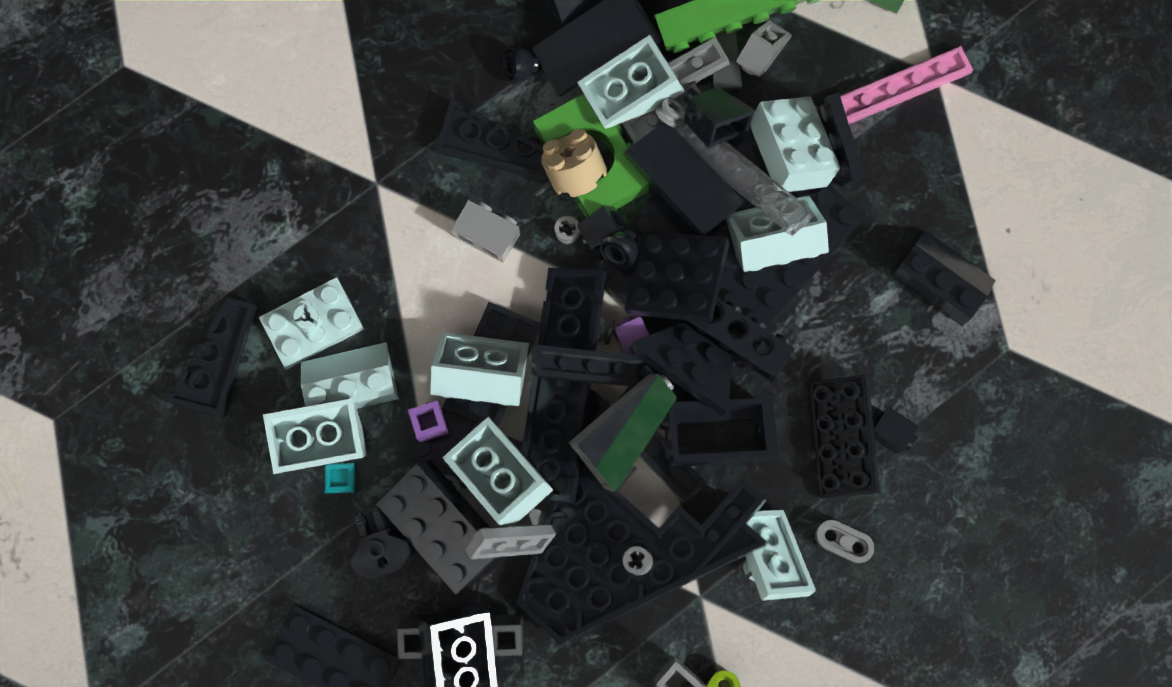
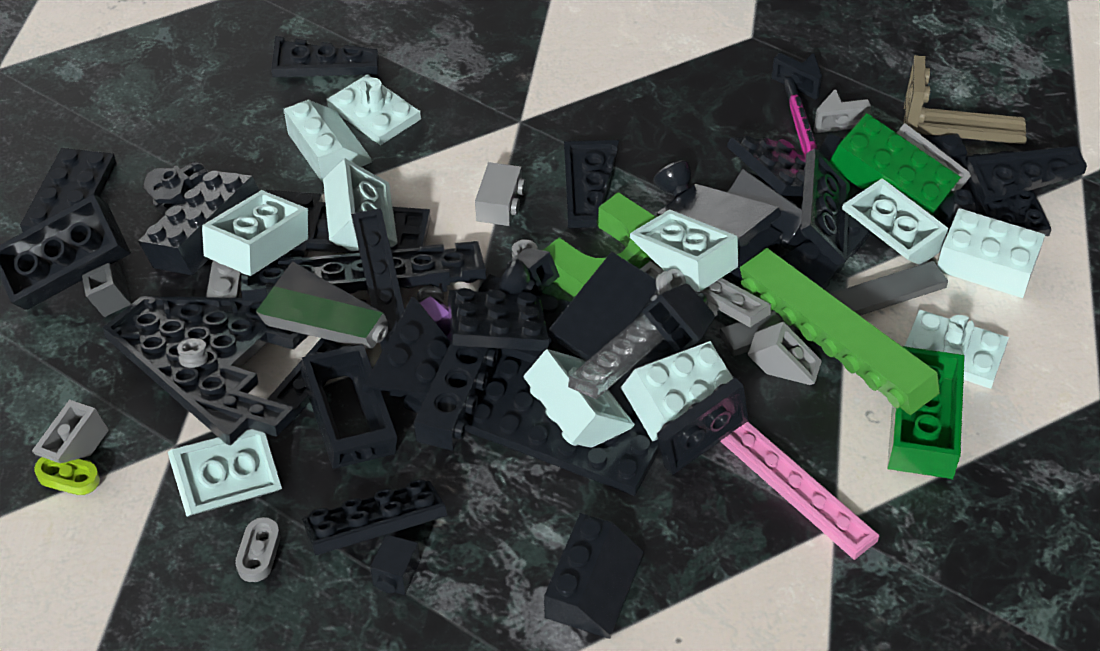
camera: 75 degrees right, 30 degrees down
light aqua slope [263,398,367,474] -> none
teal tile [324,463,356,494] -> none
medium lavender brick [408,401,449,443] -> none
light grey plate [465,525,556,559] -> none
tan brick [541,129,606,197] -> none

